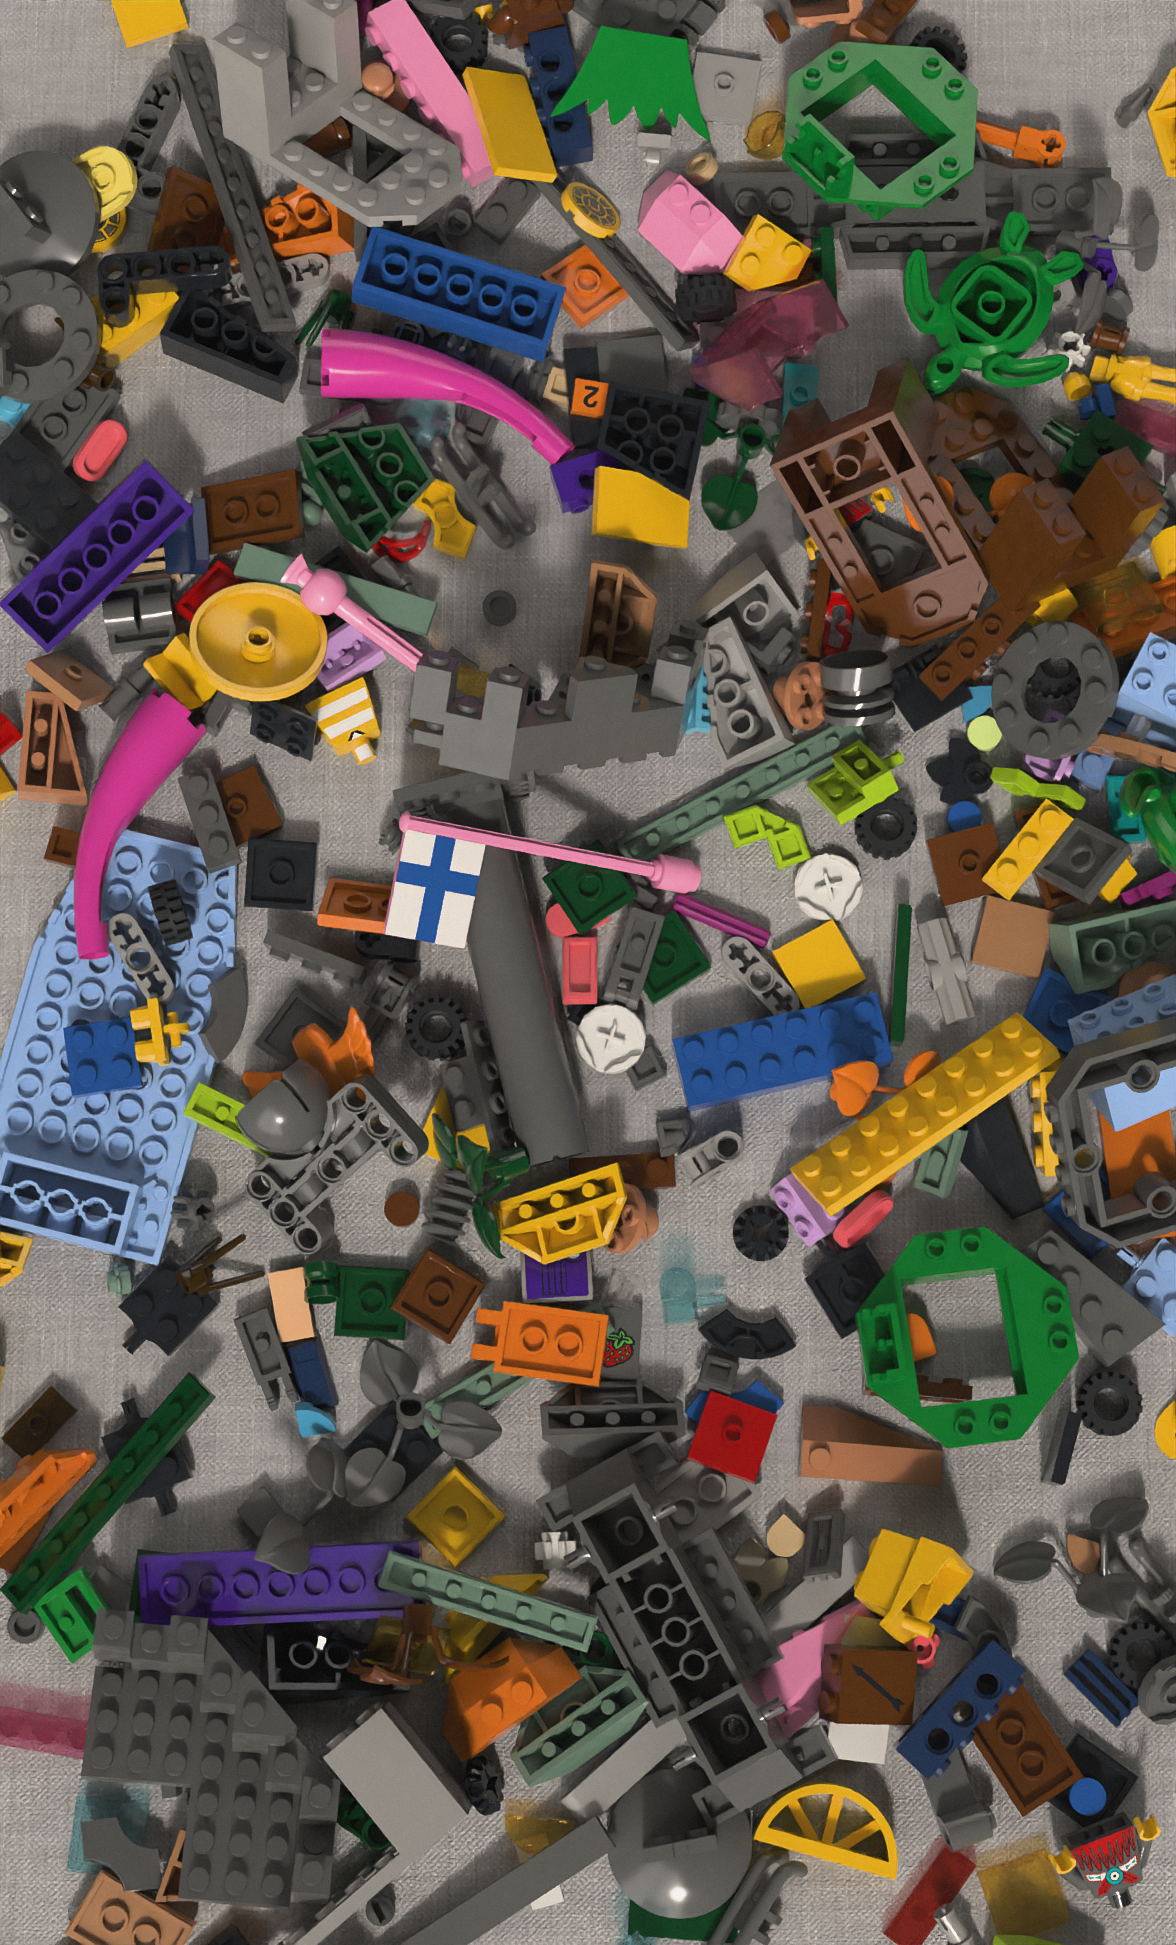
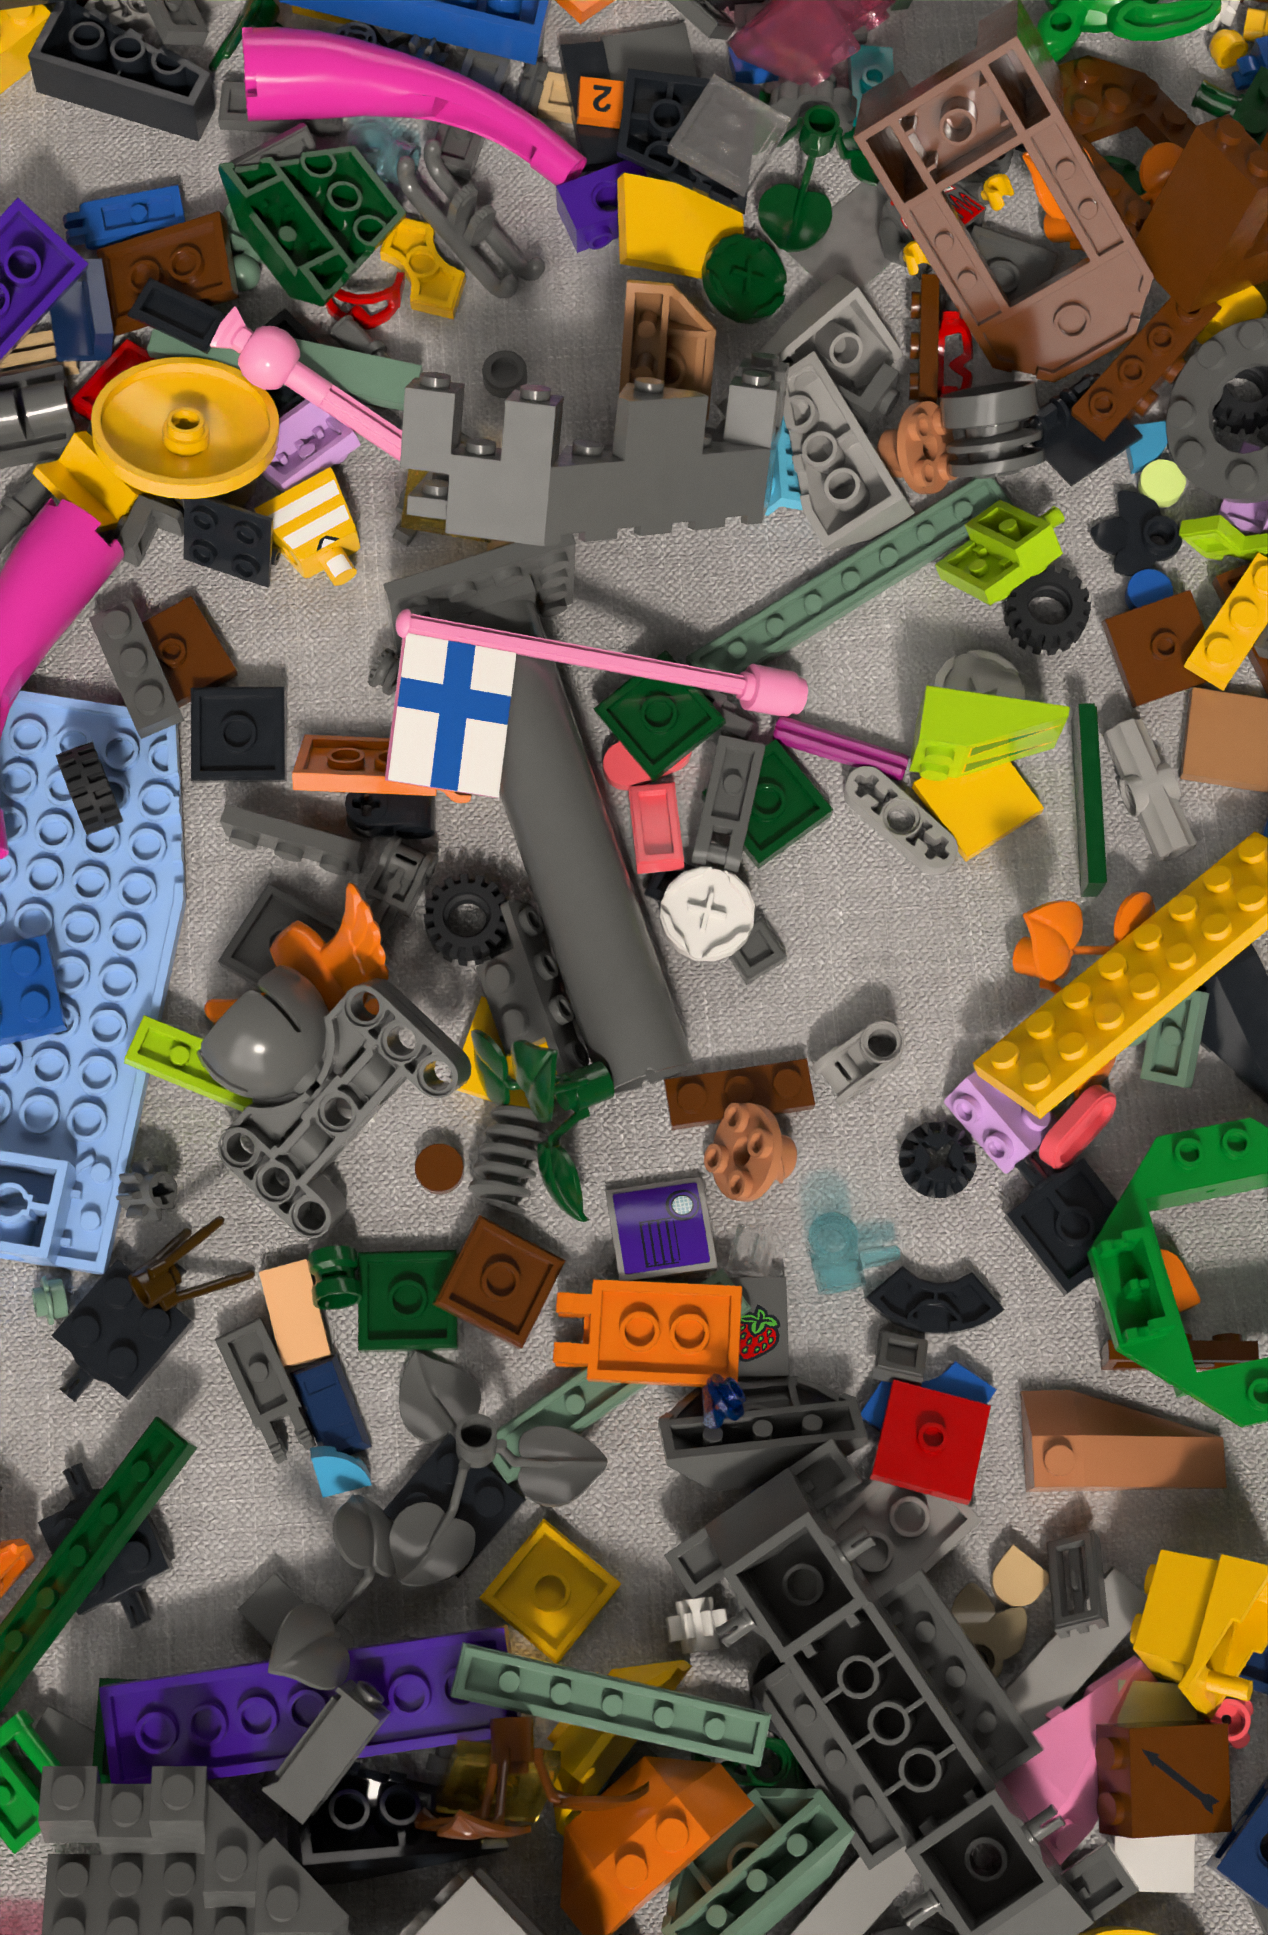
camera: 10 degrees left, 5 degrees down
light grey beam [108,913,175,1005] -> none
yellow hips [130,998,190,1067] -> none
dark grey tile [198,968,247,1063] -> none
yellow wedge [490,1162,627,1264] -> none
dark grey tile [656,1118,691,1158] -> none
blue brick [672,992,894,1112] -> none
lime tile [722,805,811,870] -> none
none -> blue hinge [63,185,186,250]
none -> black tile [127,278,228,354]
none -> dark grey window [261,1679,391,1825]
none -> clear tile [667,74,791,197]
none -> dark green tile [701,233,787,324]
none -> clear blue plate [702,1373,746,1429]
none -> lime slope [909,685,1070,781]

